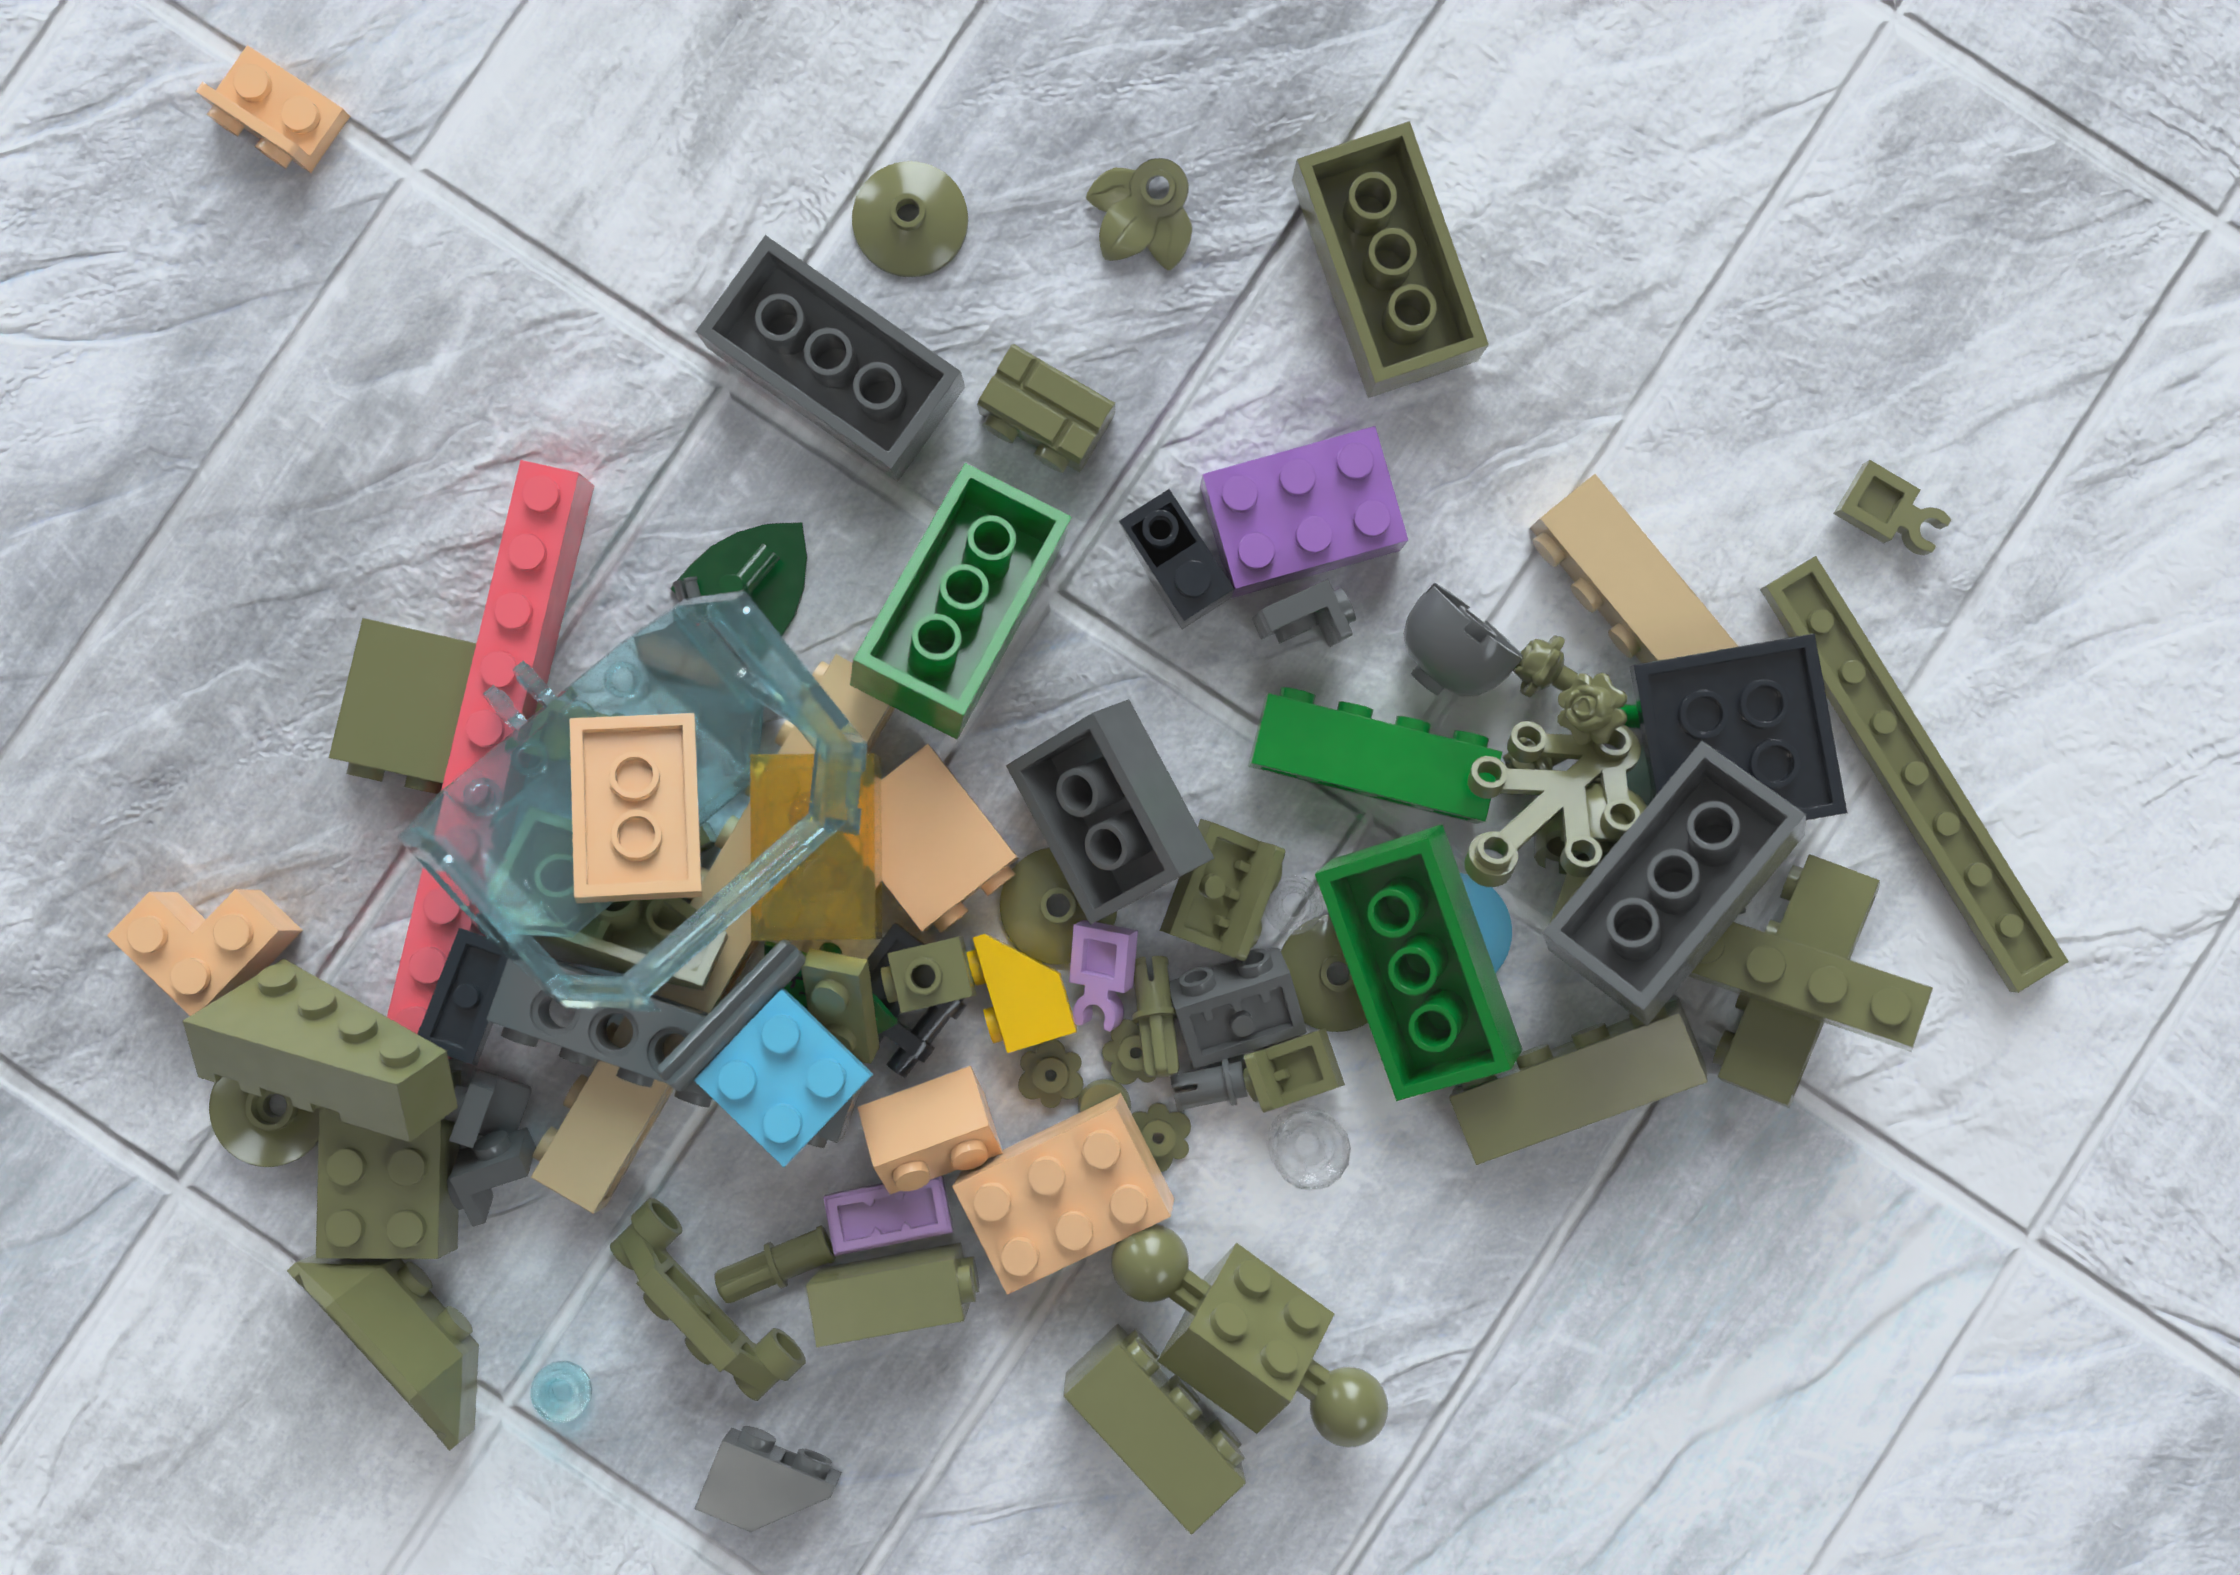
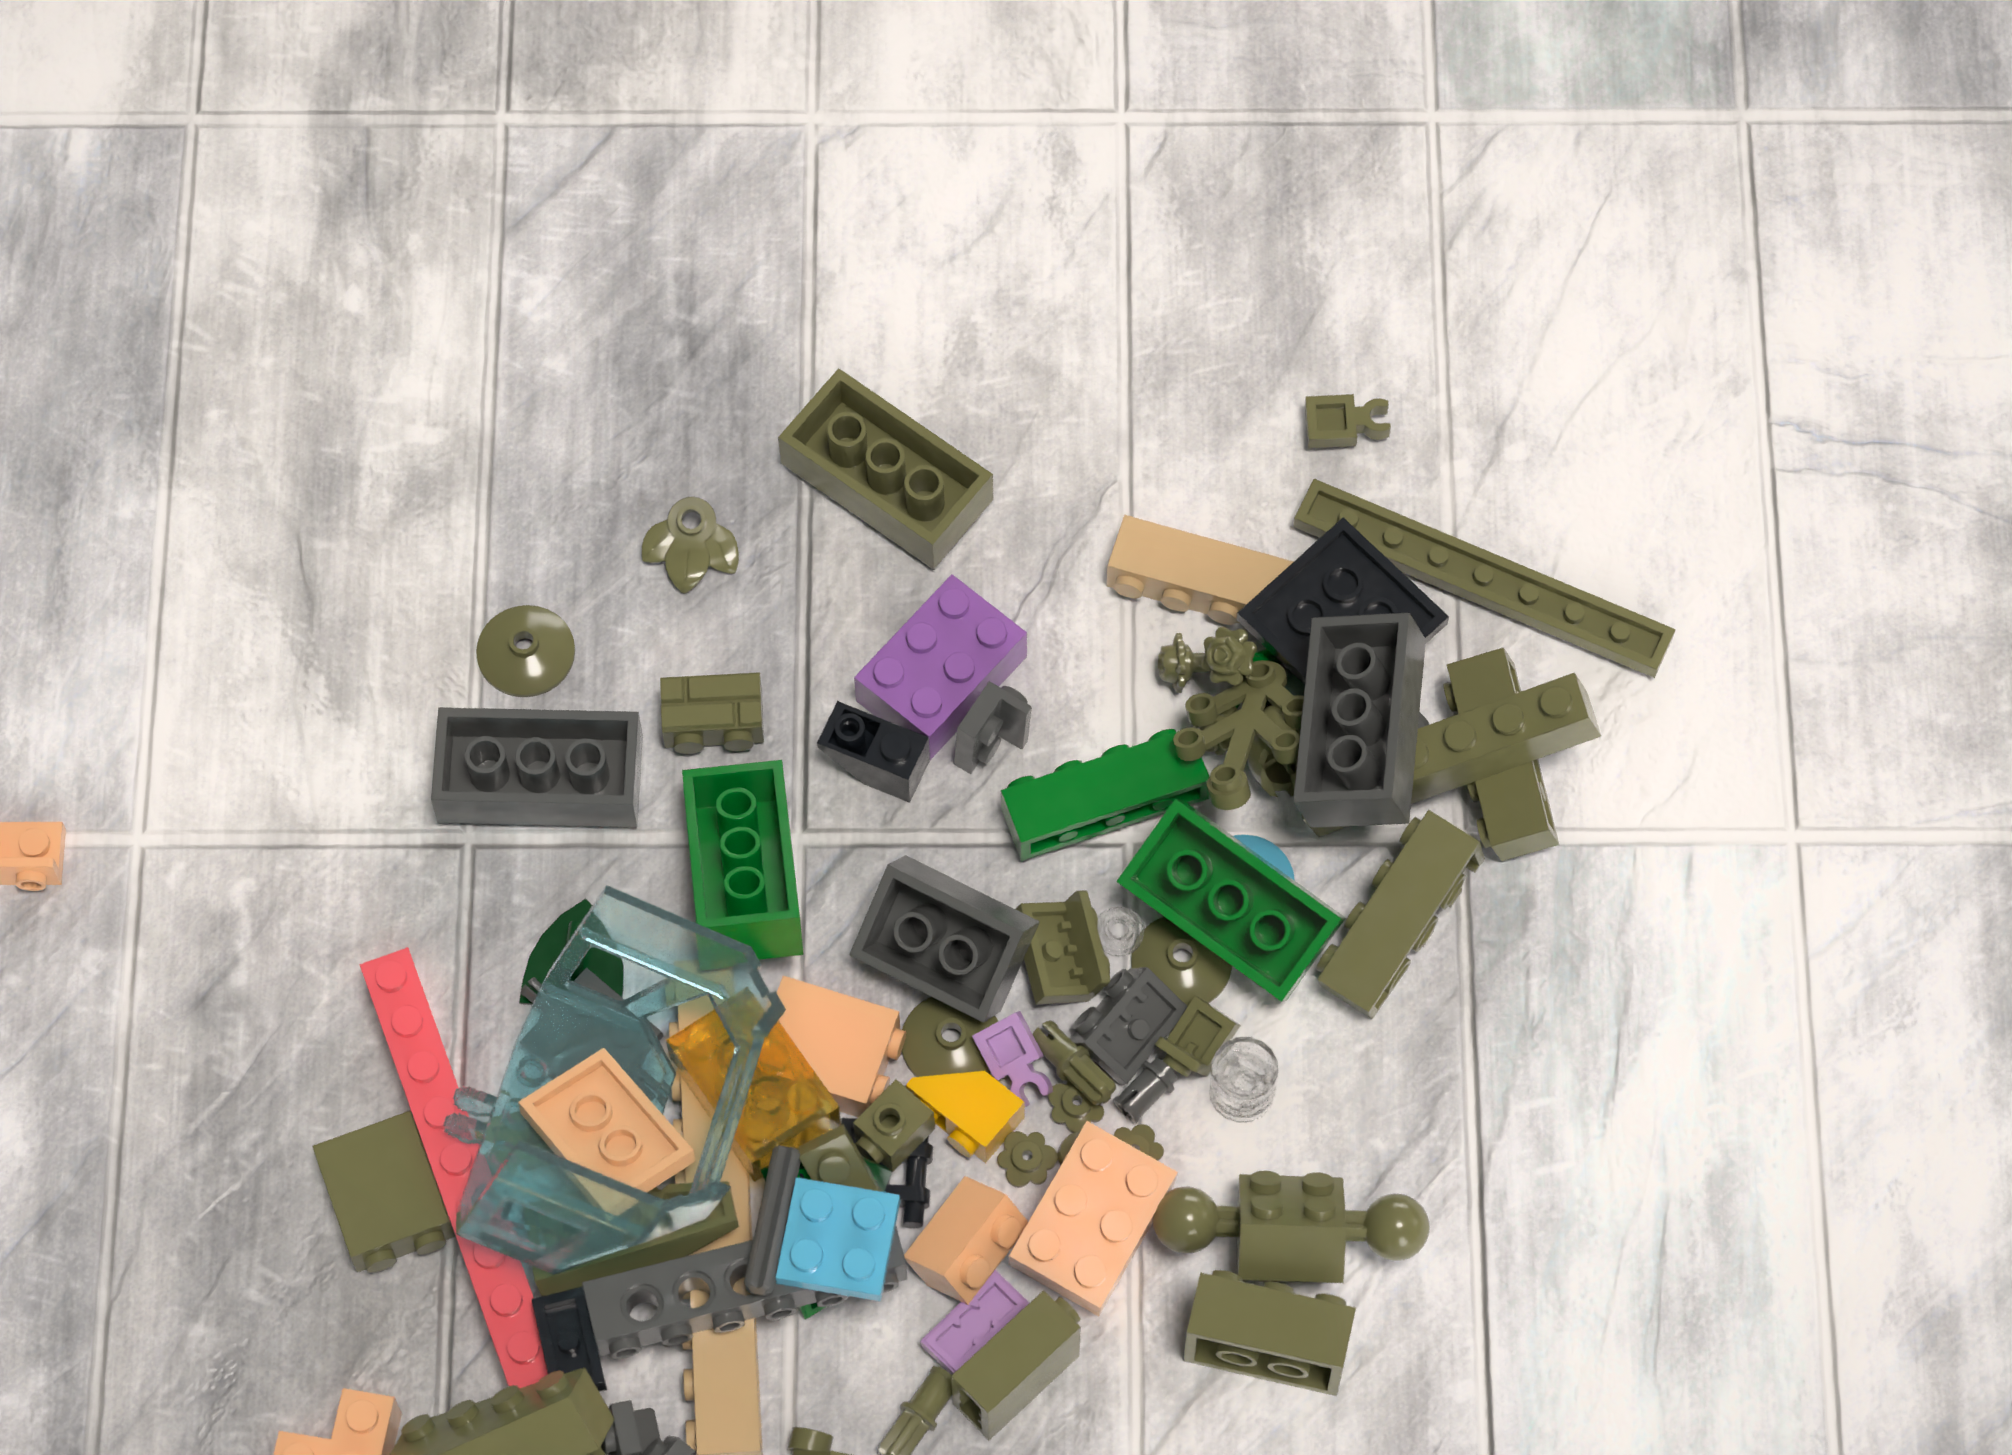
camera: 30 degrees left, 20 degrees down
dark grey cylinder [1403,583,1523,696] -> none

